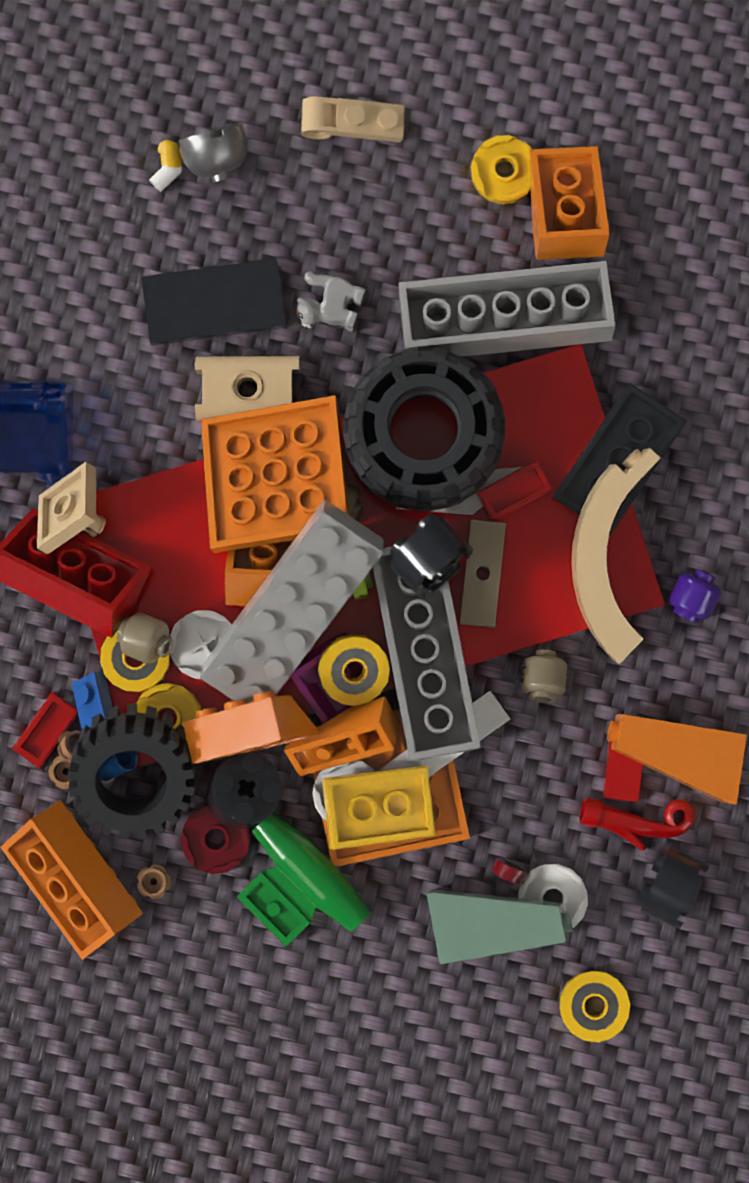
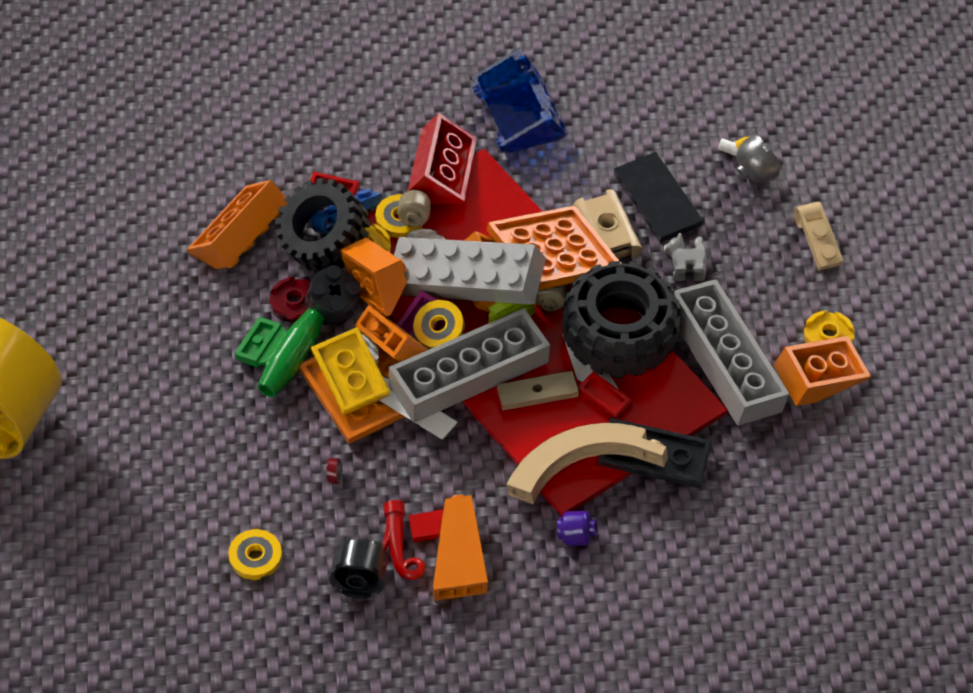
camera: 65 degrees right, 30 degrees down
tan tile [37,462,106,554] -> none
medium nougat plate [137,864,171,899] -> none
black brick [390,513,473,599] -> none
sand green slope [427,889,573,964] -> none
white tile [518,864,588,928] -> none
dark tan head [521,650,567,703] -> none

